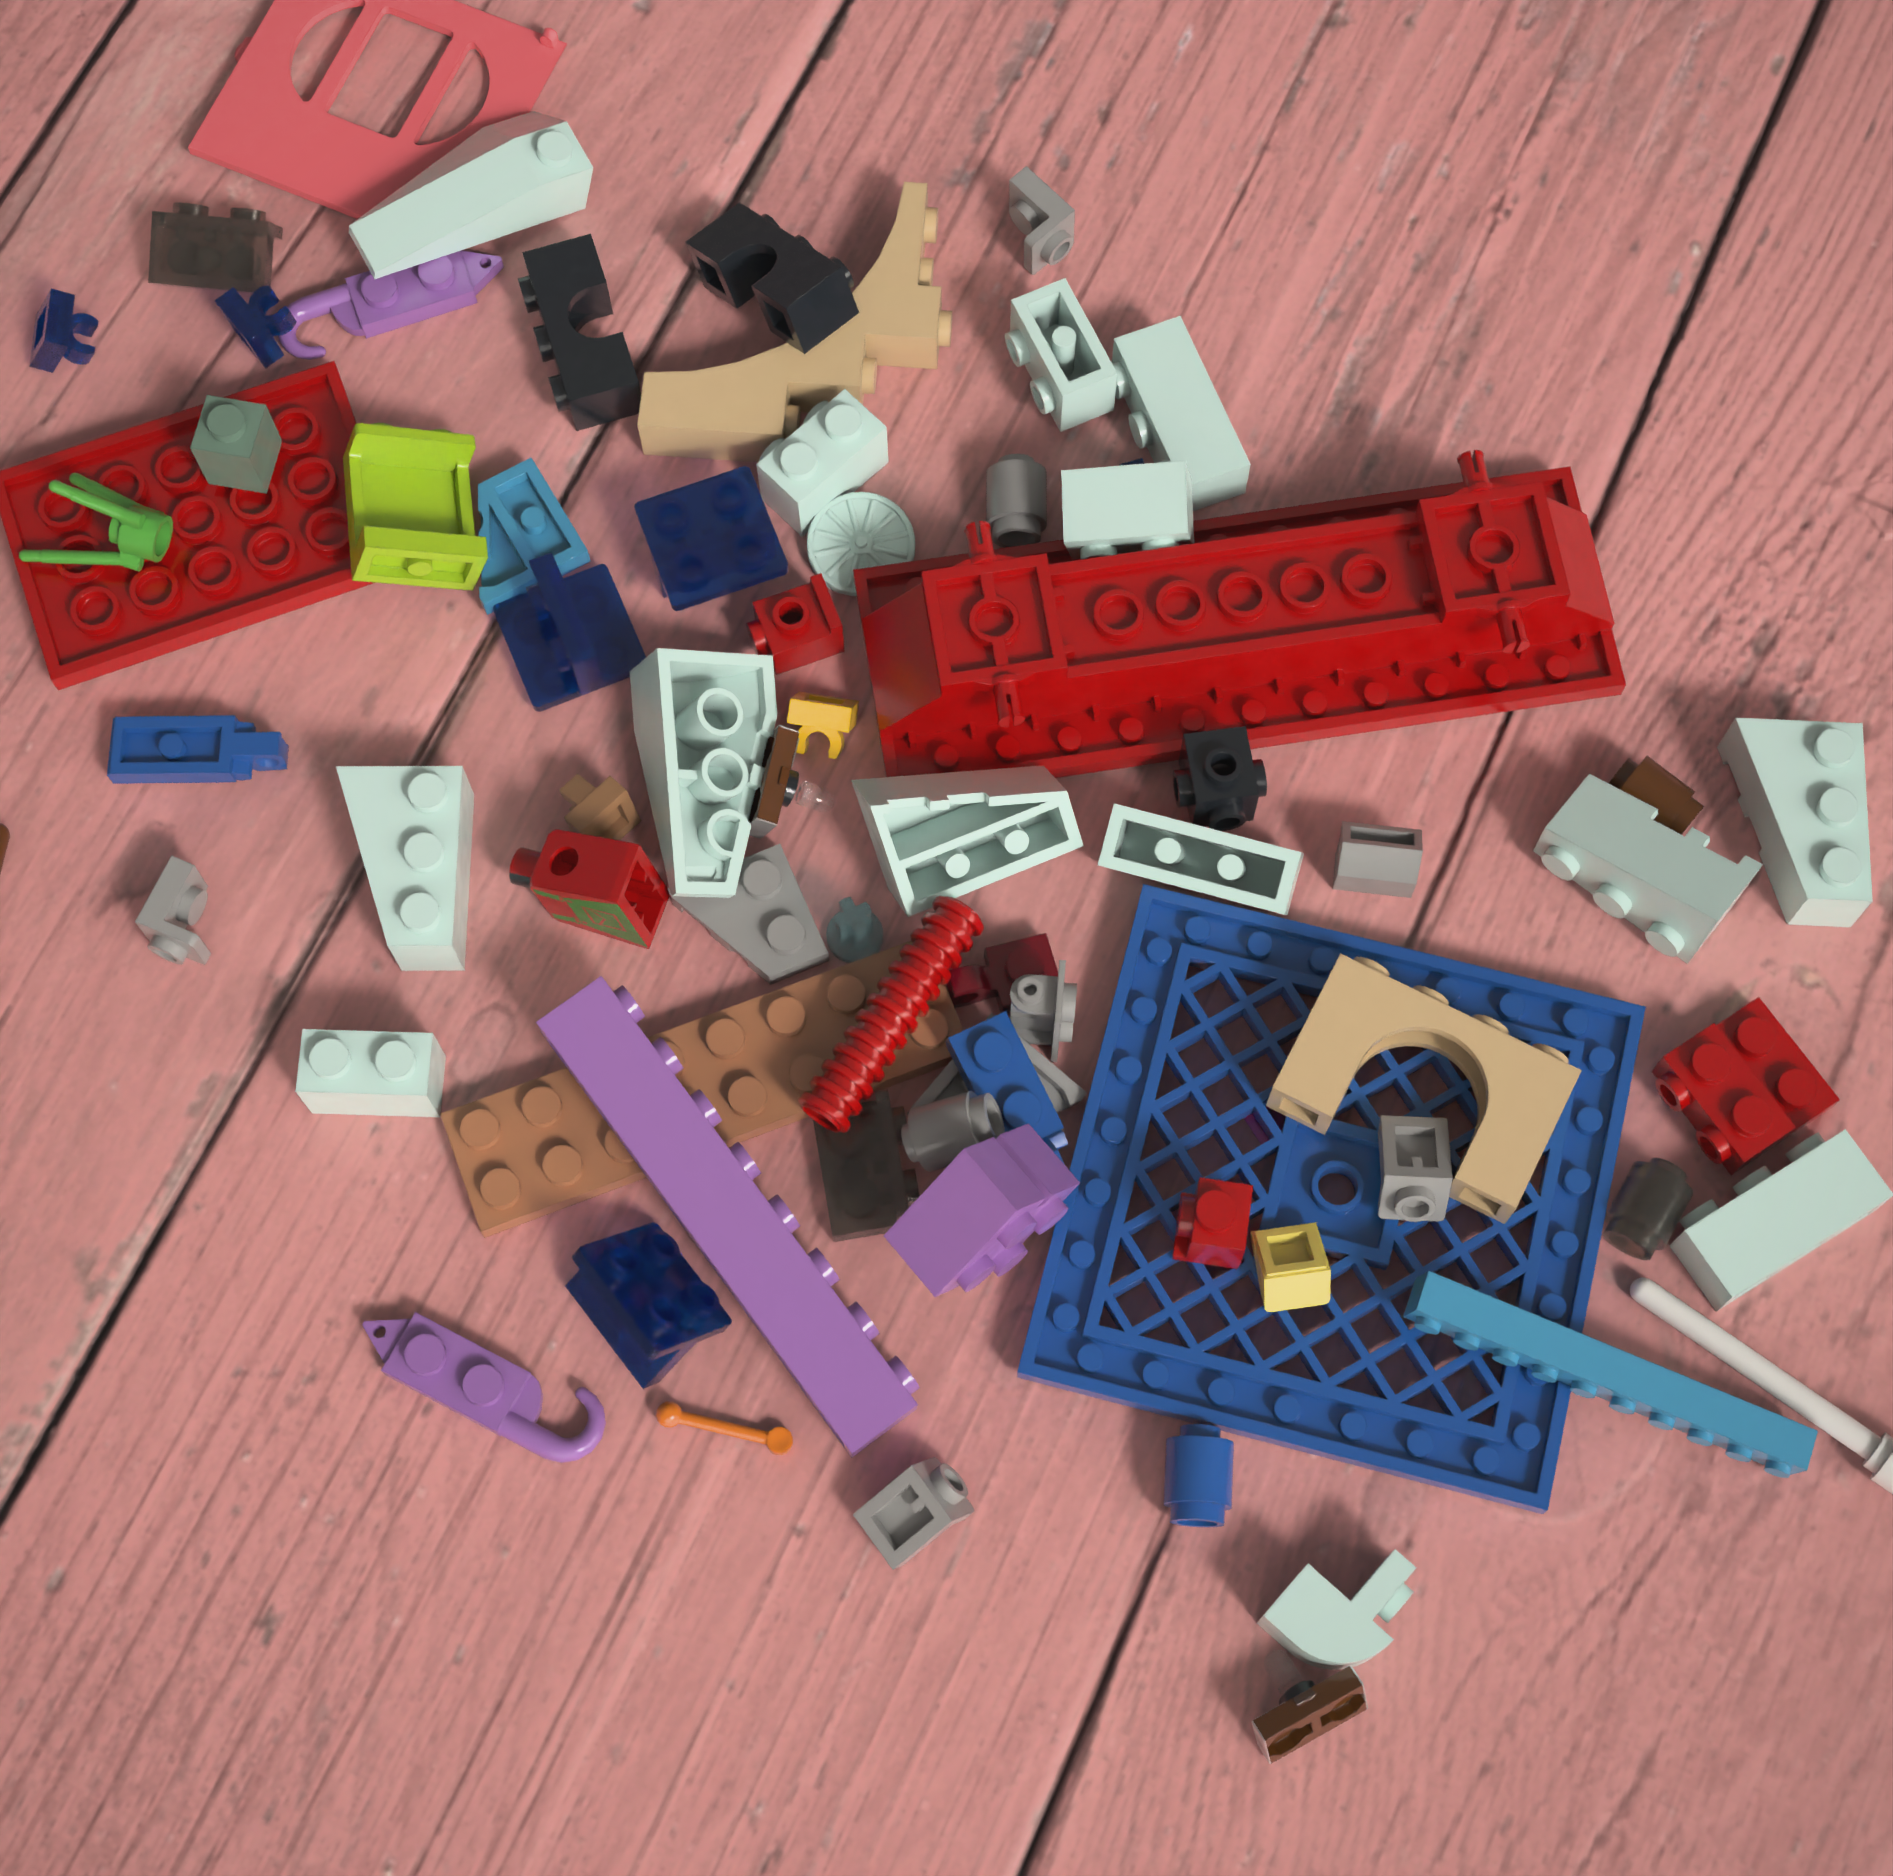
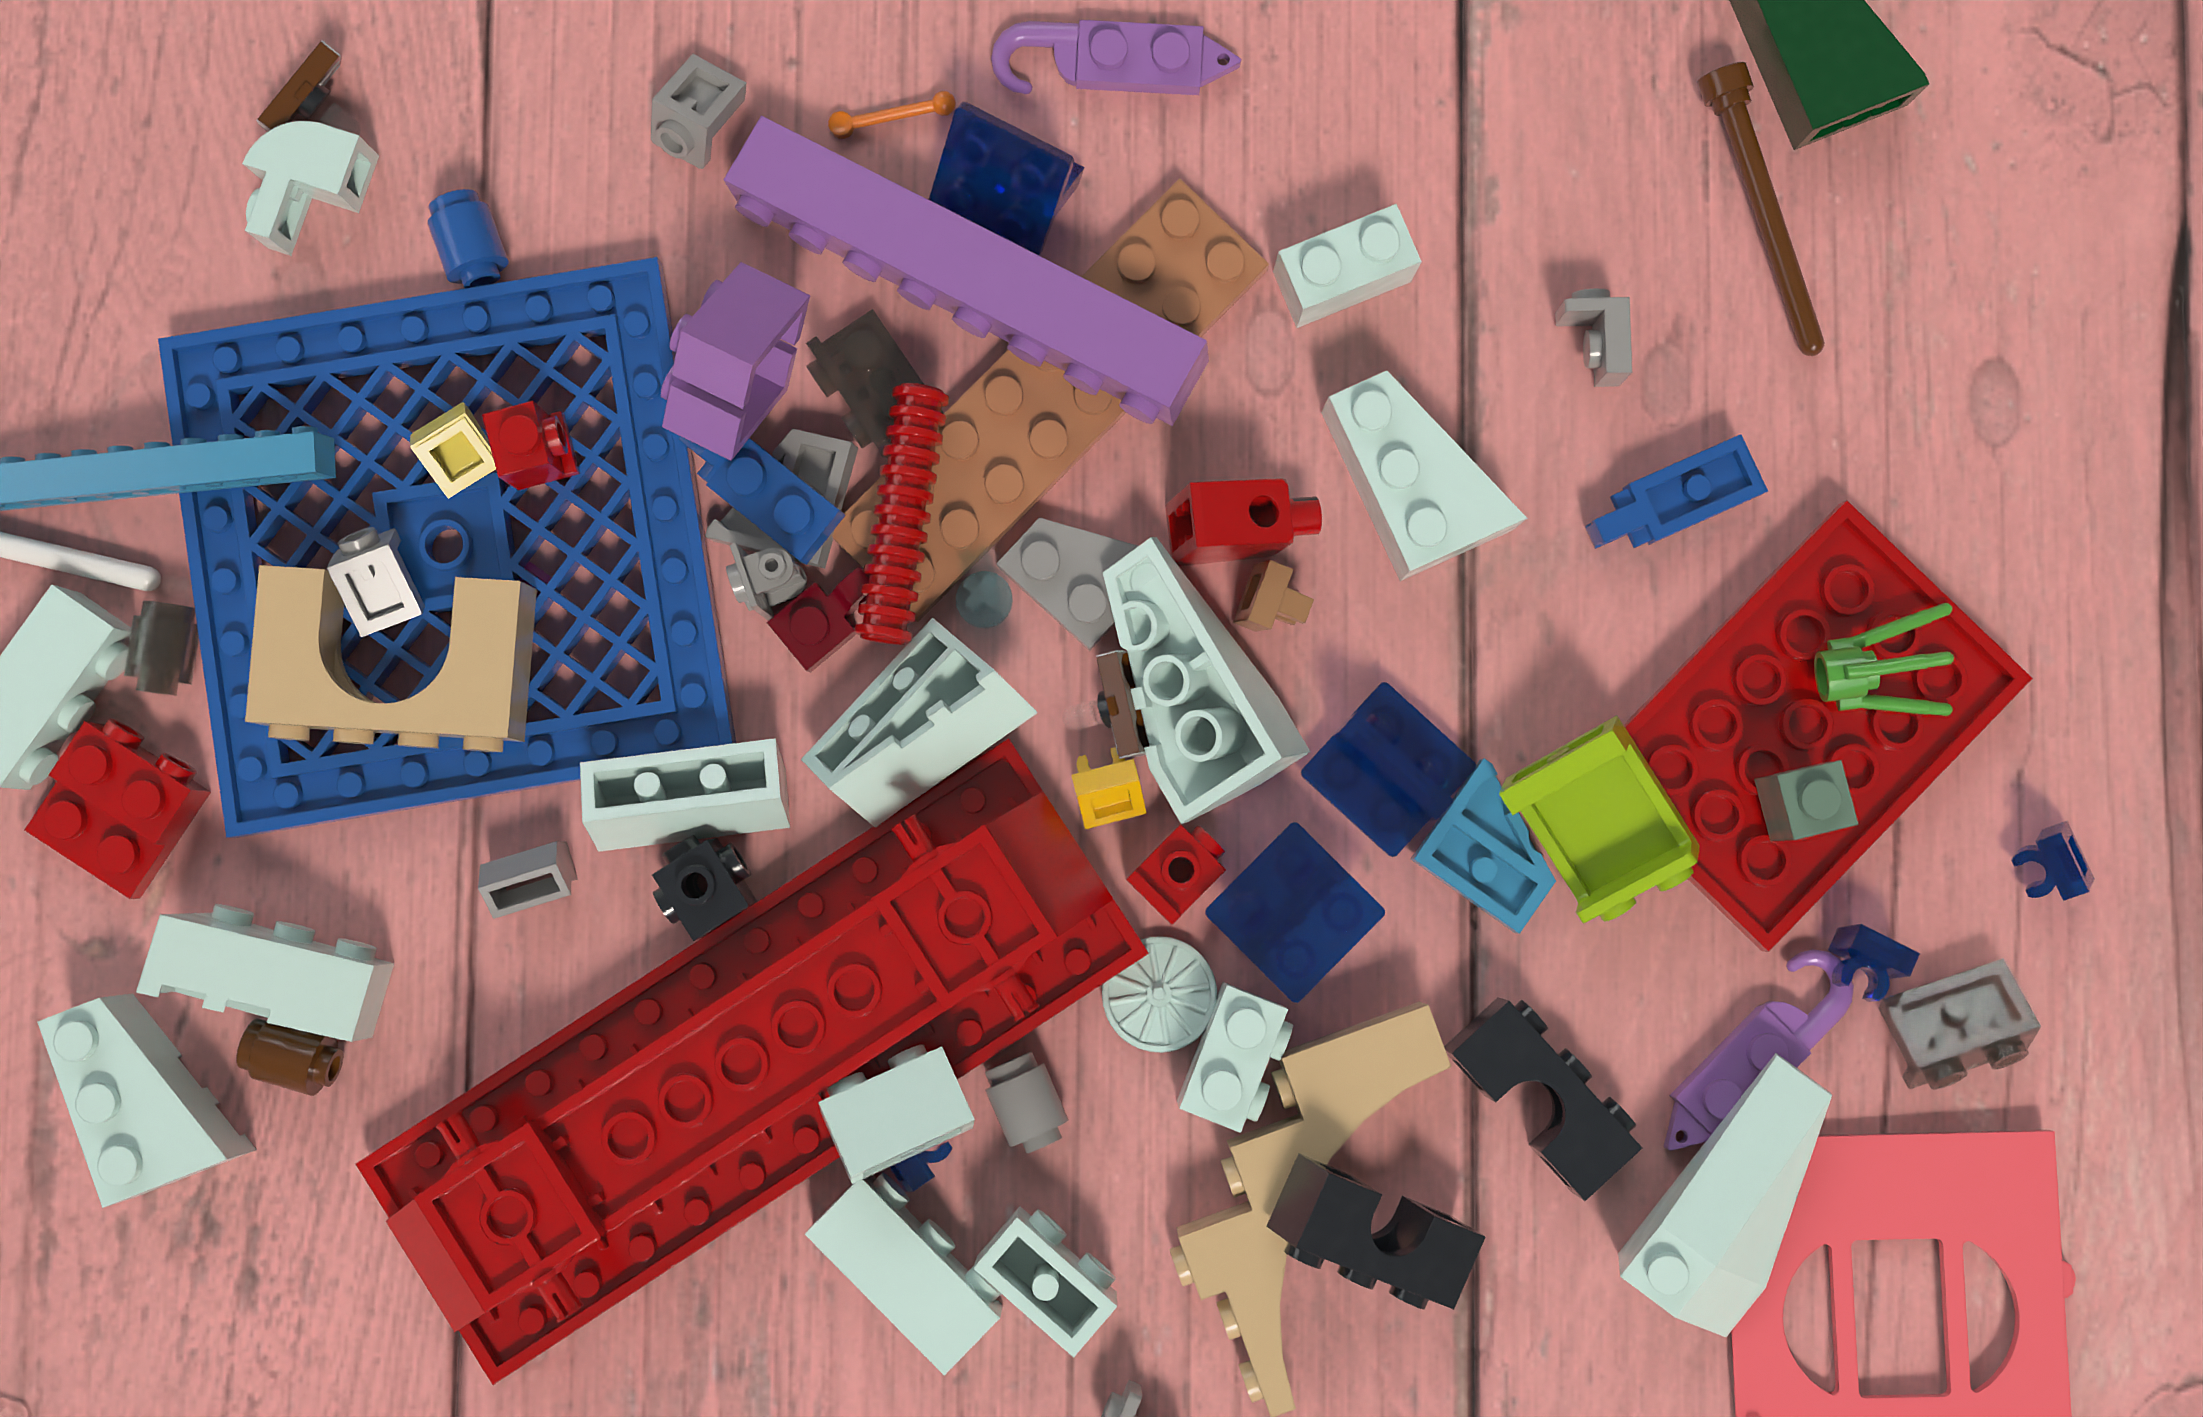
camera: 155 degrees right, 15 degrees up
light grey brick [901,1091,1005,1172] -> none

